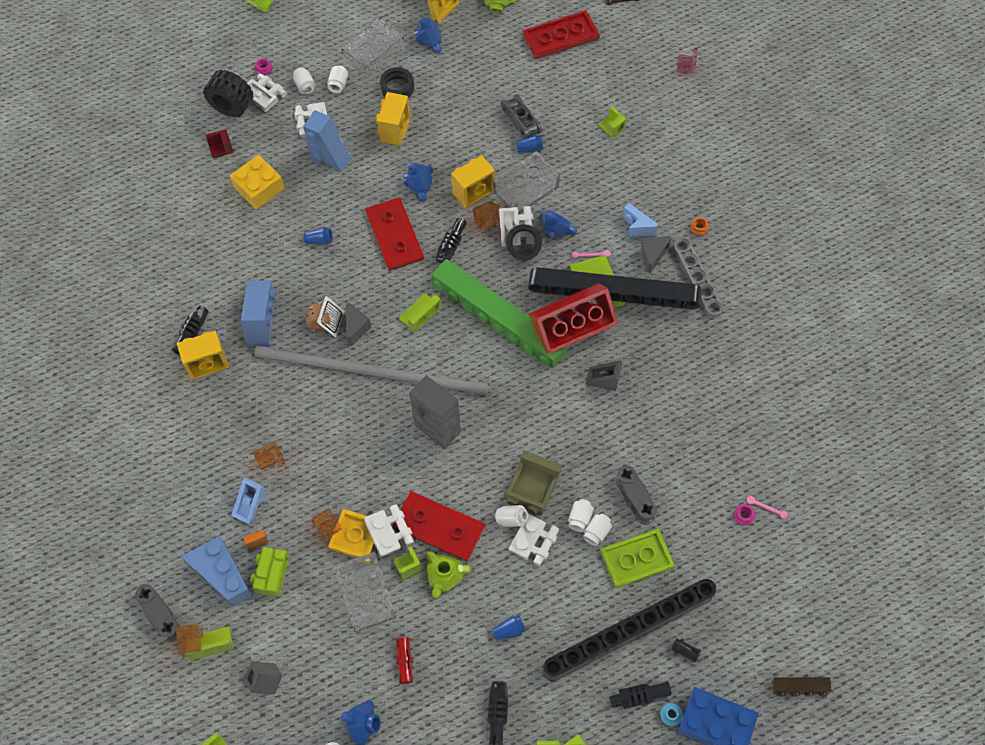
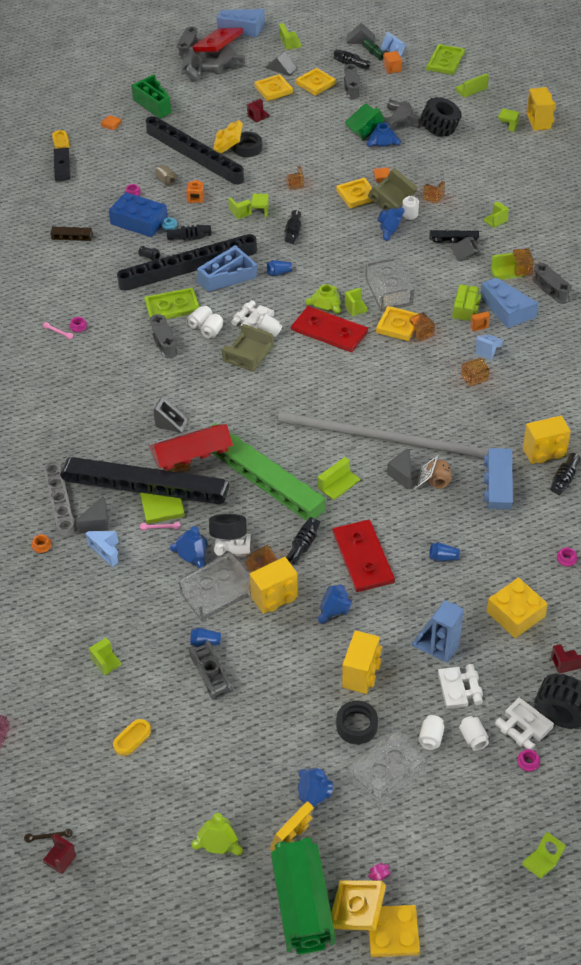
camera: 175 degrees left, 15 degrees down
white plate [364,504,414,558] -> none
red pin [396,637,413,684] -> none
dark grey brick [409,375,461,449] -> none
red plate [523,10,600,59] -> none
none -> yellow tile [113,719,151,756]
none -> medium blue wedge [197,245,258,292]
none -> black tile [429,230,479,242]
none -> dark pink plate [557,547,577,567]

